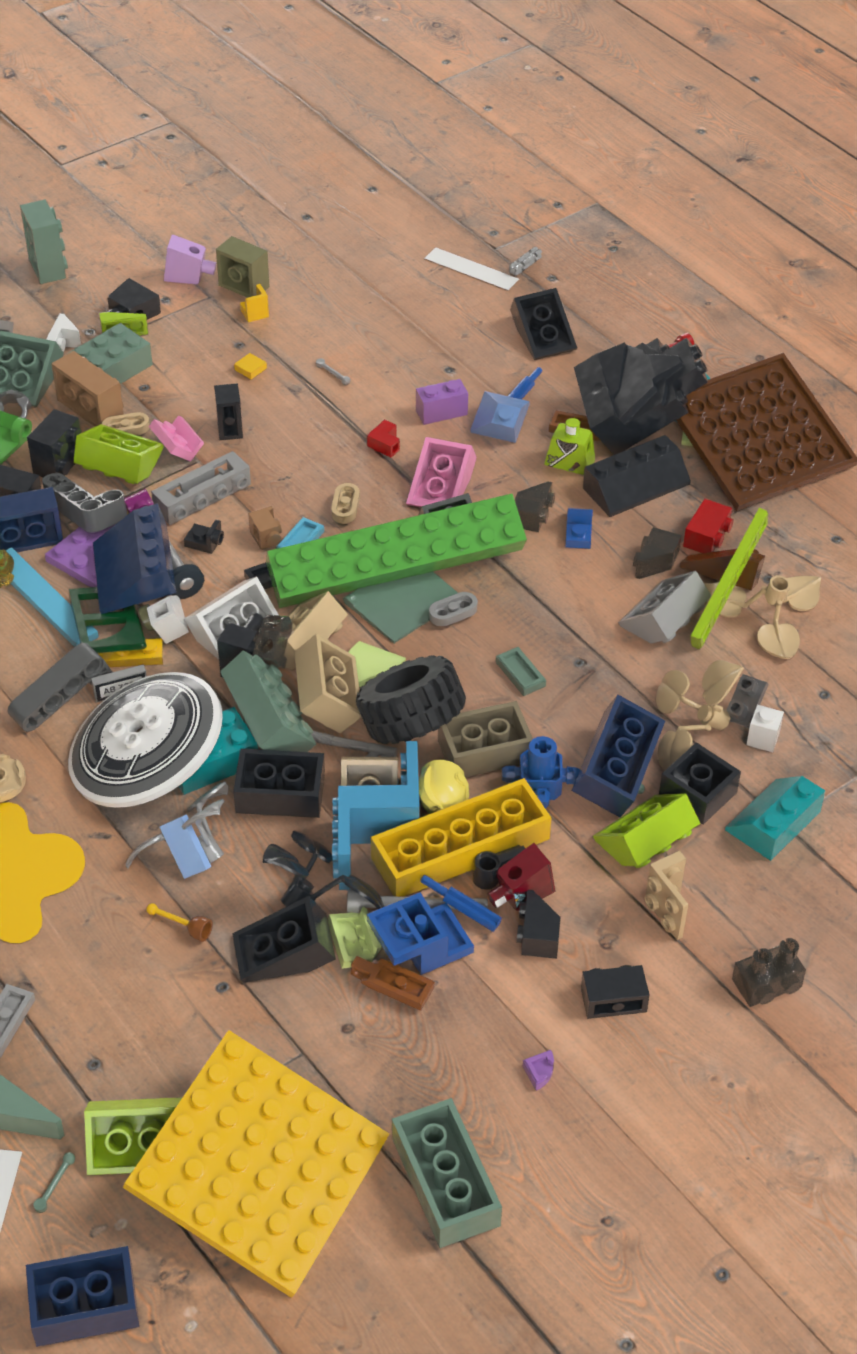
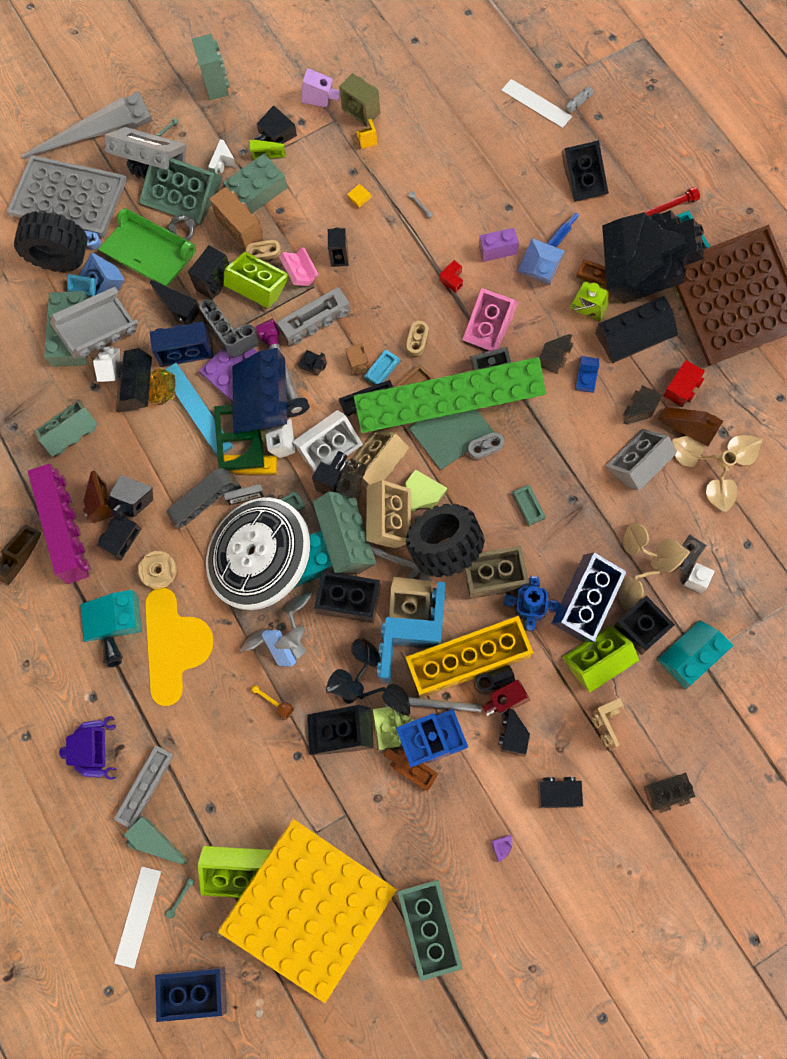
camera: 15 degrees right, 25 degrees up
light yellow helmet [419,760,469,814] -> none
blue axle [420,875,502,932] -> none
lime tile [691,508,768,650] -> none

